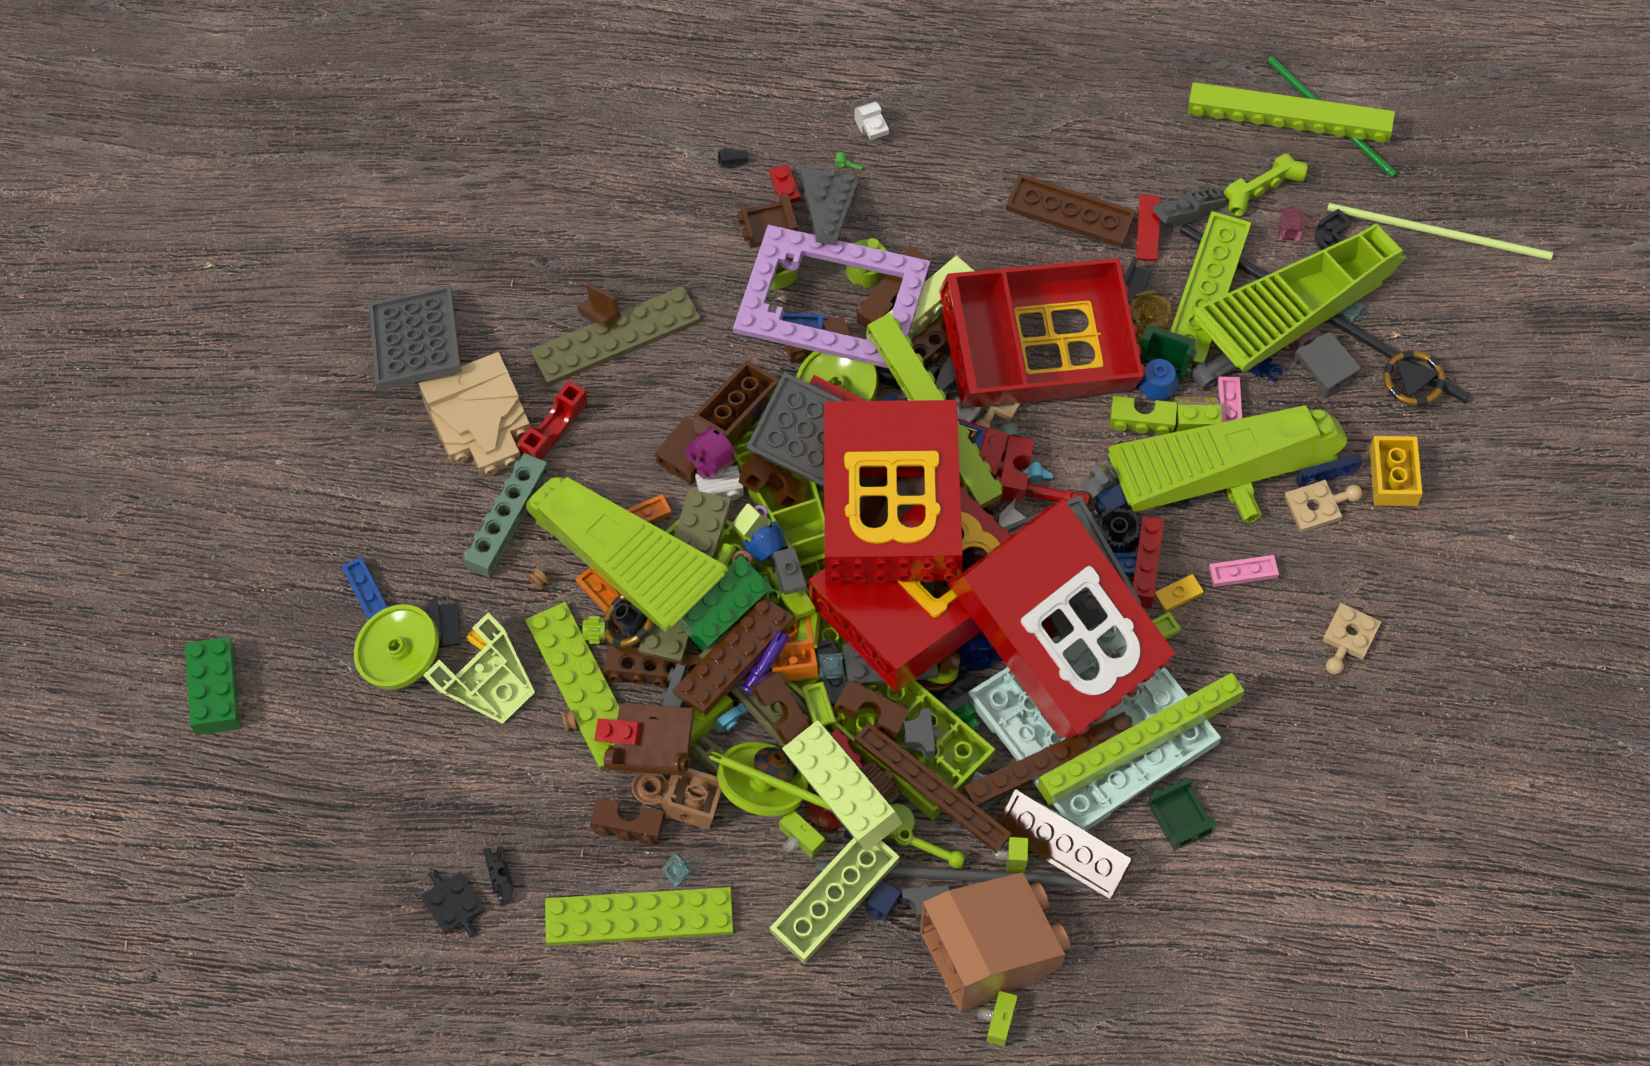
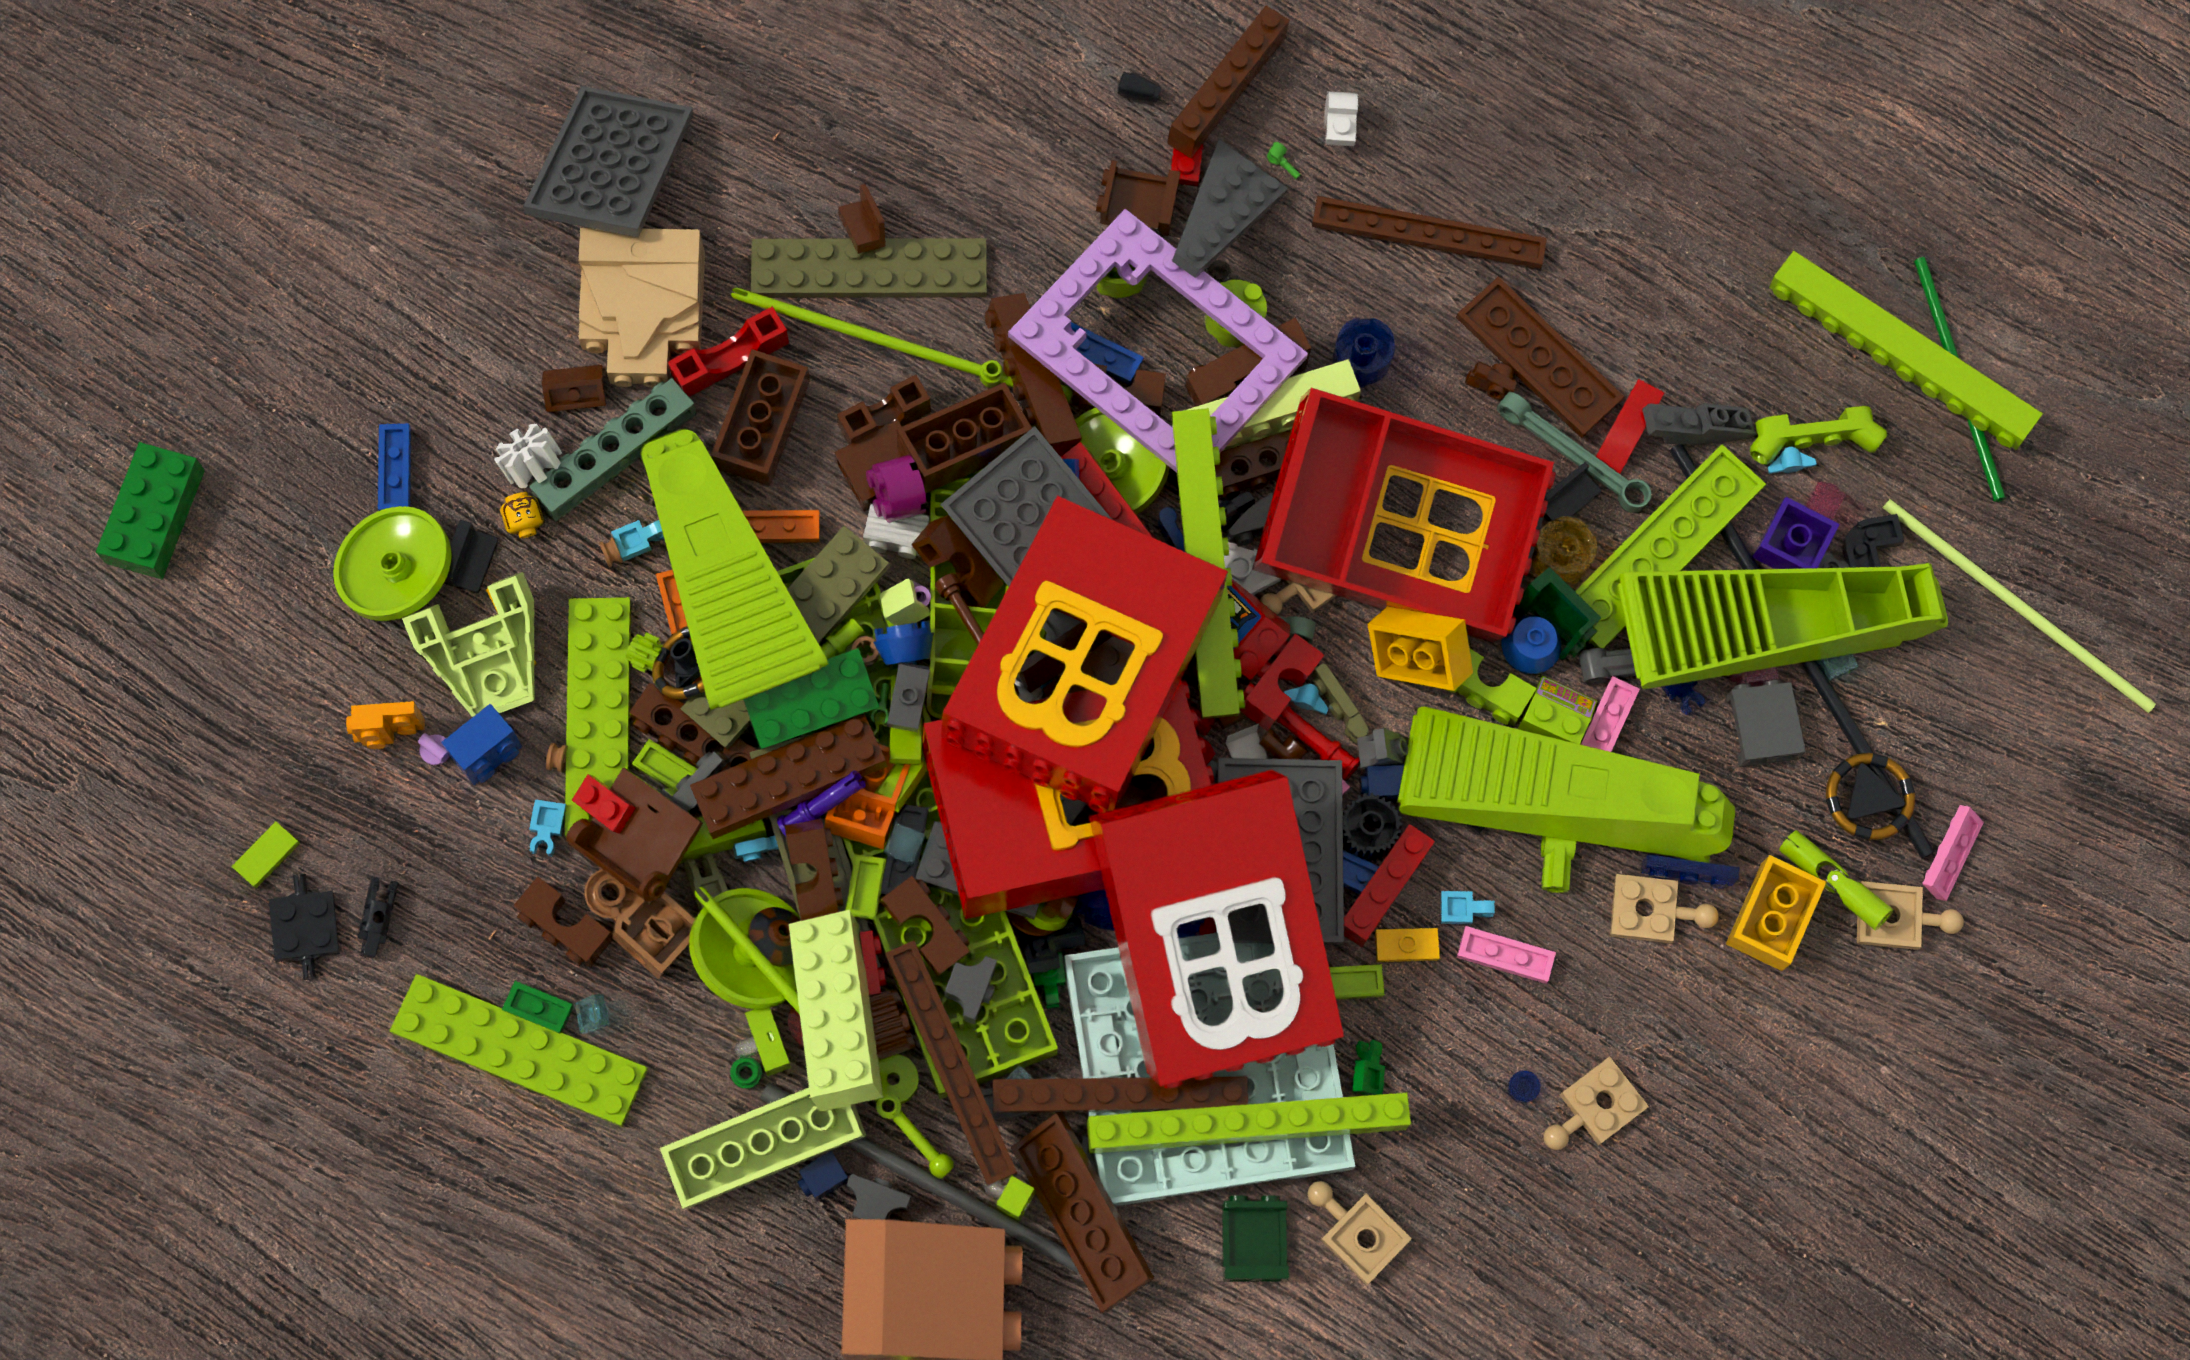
camera: 20 degrees right, 10 degrees up
none -> lime tile [231,821,300,889]
none -> light orange plate [346,701,425,749]
none -> lavender plate [418,733,450,765]
none -> blue brick [441,703,522,785]
none -> white gear [494,424,562,488]
none -> yellow head [500,492,544,539]
none -> green plate [502,981,574,1034]
none -> medium azure plate [529,799,566,857]
none -> reddish brown panel [542,365,606,412]
none -> medium azure plate [611,520,664,561]
none -> lime tile [632,739,697,792]
none -> reddish brown brick [710,349,810,486]
none -> green plate [730,1057,762,1089]
none -> lime bar [731,288,1073,404]
none -> reddish brown arch [837,374,931,445]
none -> reddish brown piece [935,573,1020,697]
none -> reddish brown brick [985,293,1082,457]
none -> reddish brown brick [1167,5,1290,158]
none -> reddish brown plate [1258,728,1308,760]
none -> tan plate [1308,1181,1412,1285]
none -> olive hinge [1311,663,1369,745]
none -> reddish brown plate [1312,196,1547,269]
none -> clear blue brick [1332,318,1395,387]
none -> green plate [1353,1040,1385,1096]
none -> yellow brick [1368,606,1473,691]
none -> medium azure plate [1441,891,1495,925]
none -> reddish brown plate [1465,361,1517,400]
none -> sand green piece [1497,392,1651,513]
none -> clear blue tile [1508,1070,1541,1103]
none -> dark purple brick [1752,497,1840,569]
none -> medium azure piece [1768,447,1817,474]
none -> lime piece [1779,830,1893,931]
none -> tan plate [1856,881,1964,950]
none -> bright pink plate [1923,805,1984,901]

